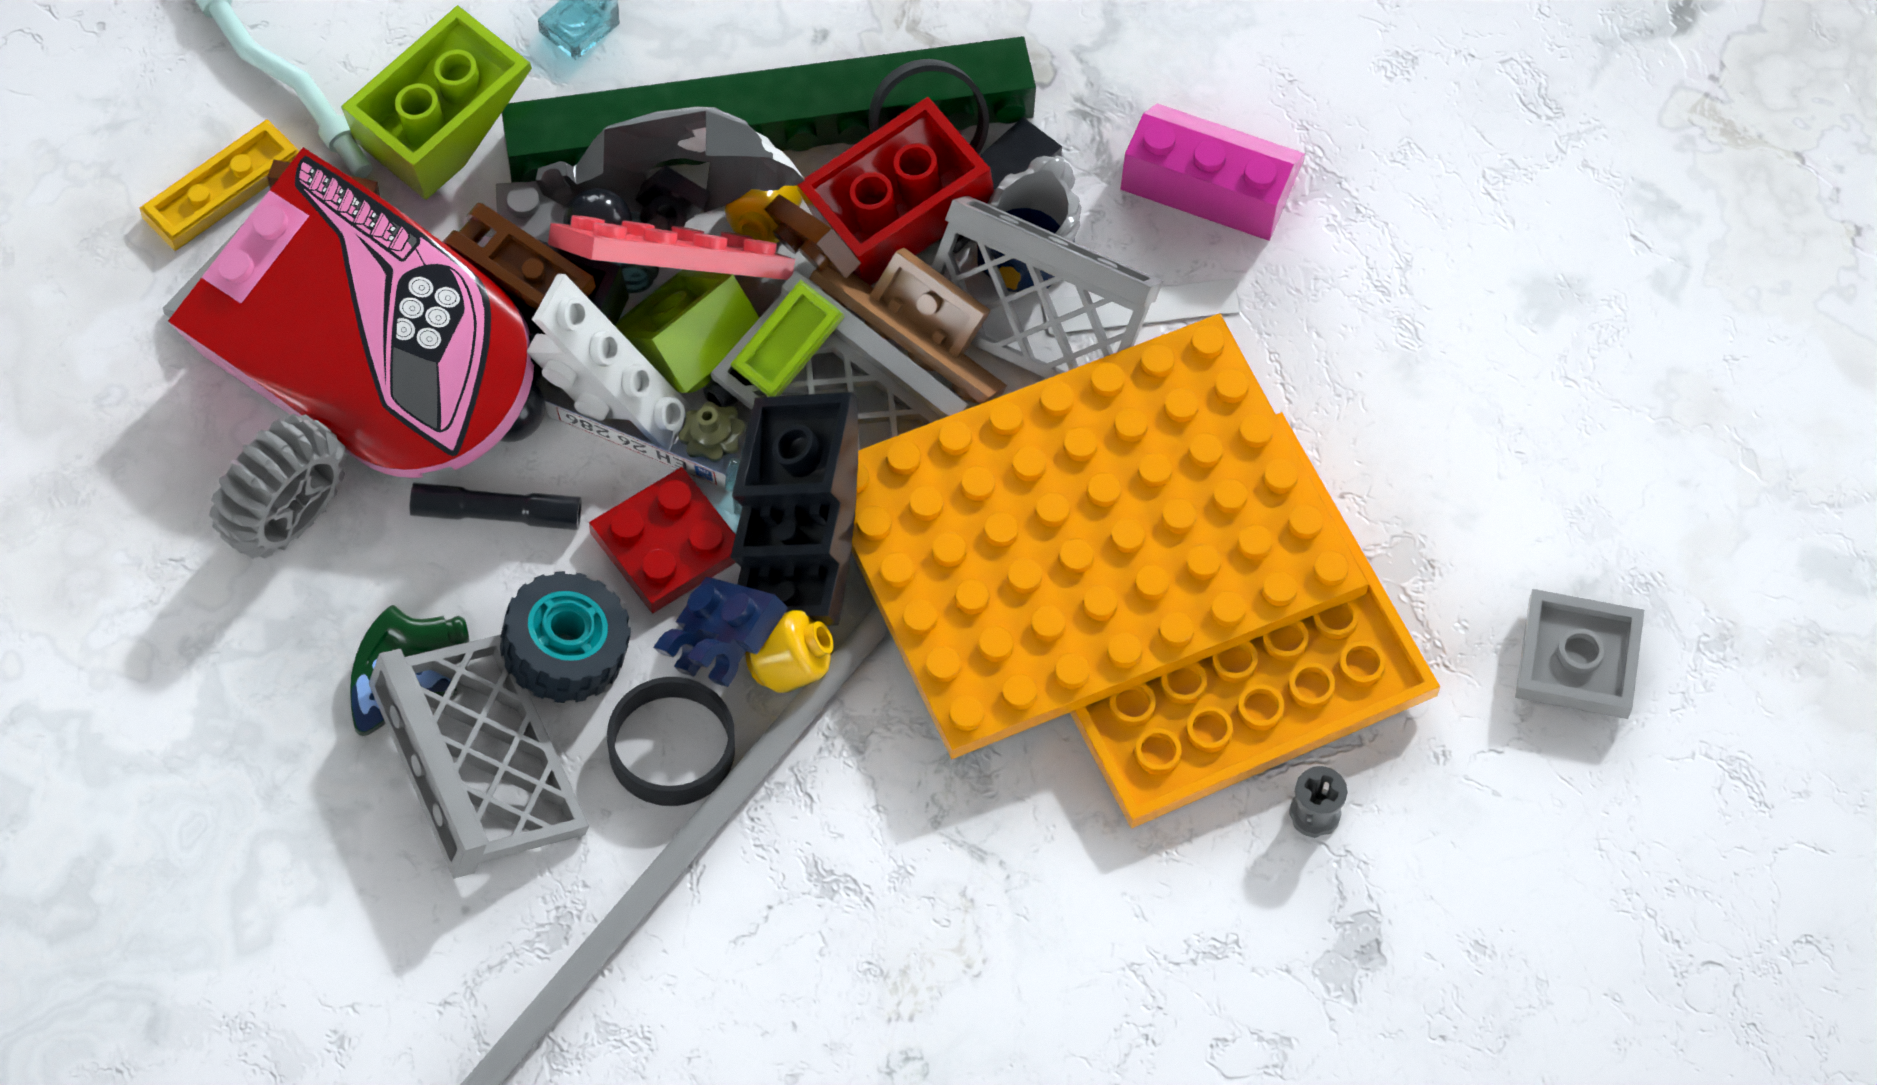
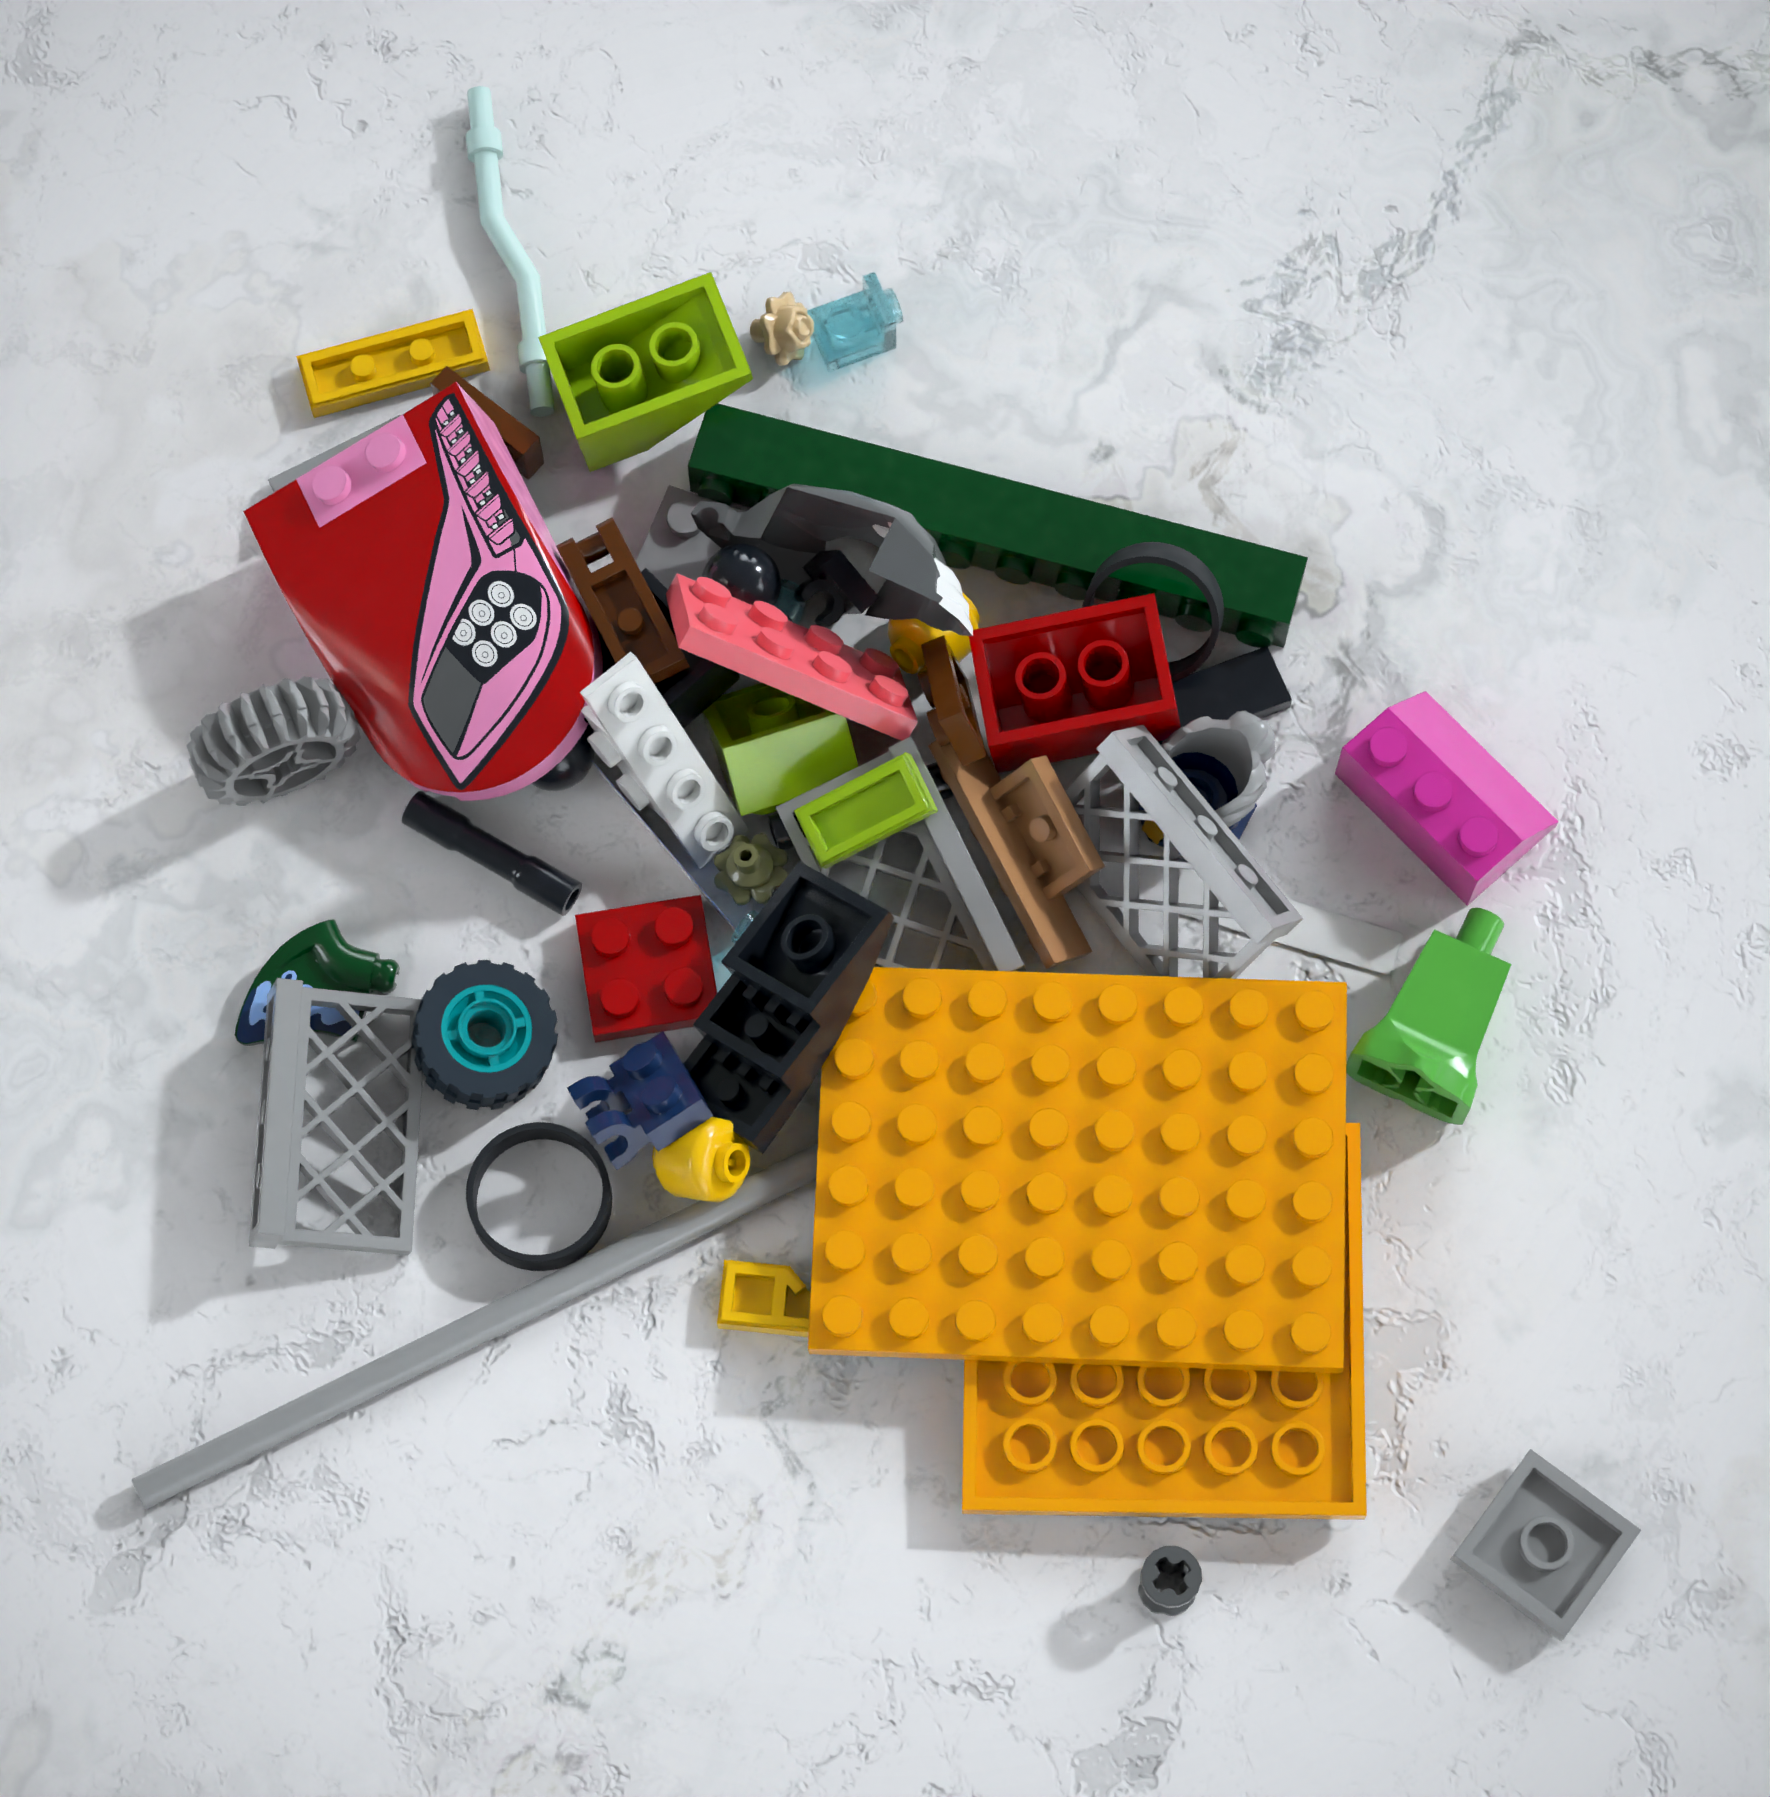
camera: 30 degrees right, 10 degrees up
none -> yellow tile [717,1259,810,1337]
none -> tan plant [750,292,814,366]
none -> bright green piece [1346,908,1512,1125]

